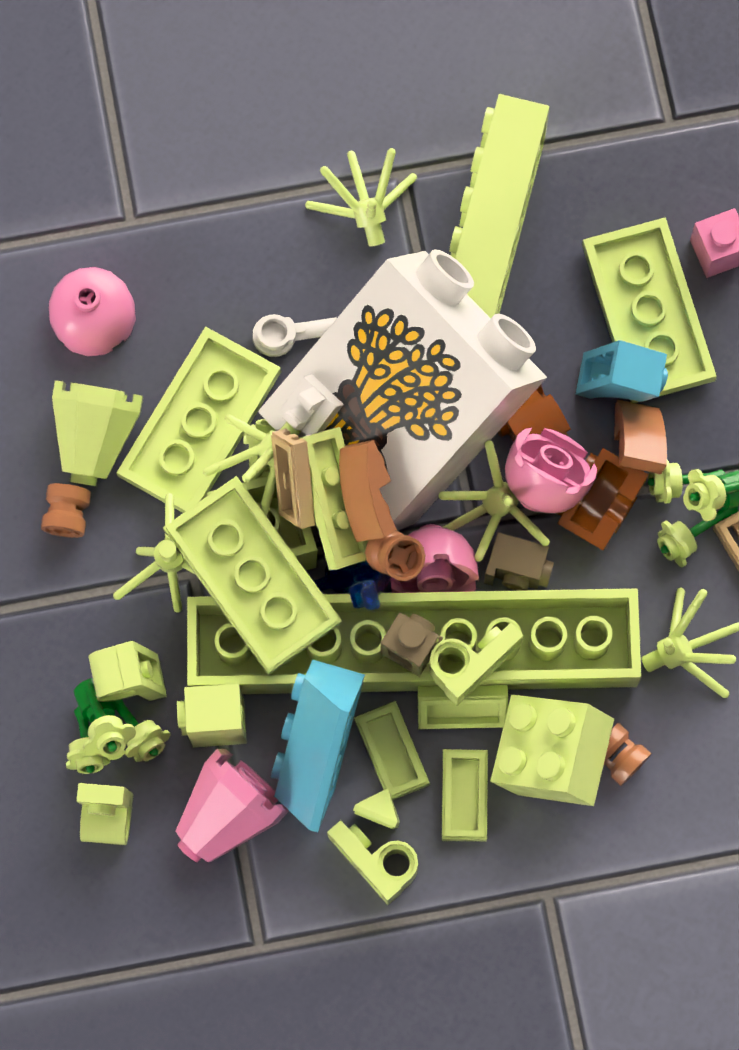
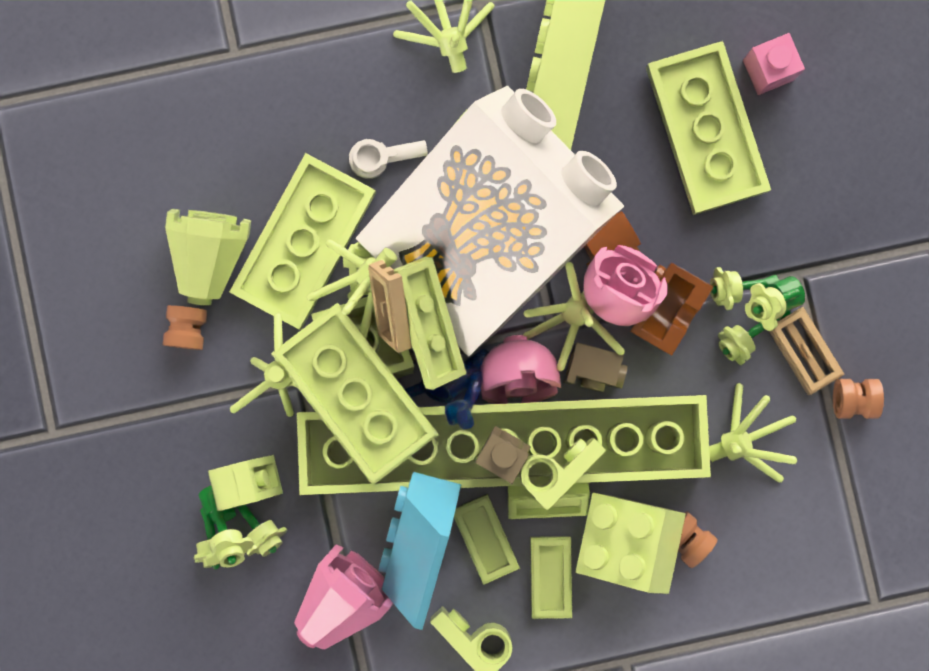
camera: 10 degrees left, 10 degrees up
bright pink cylinder [49,267,136,356] -> none
yellowish green plate [77,783,133,845] -> none
yellowish green brick [177,684,247,748] -> none
white tile [279,375,344,436] -> none
nougat slope [339,440,397,542] -> none
yellowish green slope [353,788,400,829] -> none
nougat wheel [365,531,426,581] -> none
medium azure arch [575,340,668,402] -> none
nougat slope [614,400,667,474] -> none

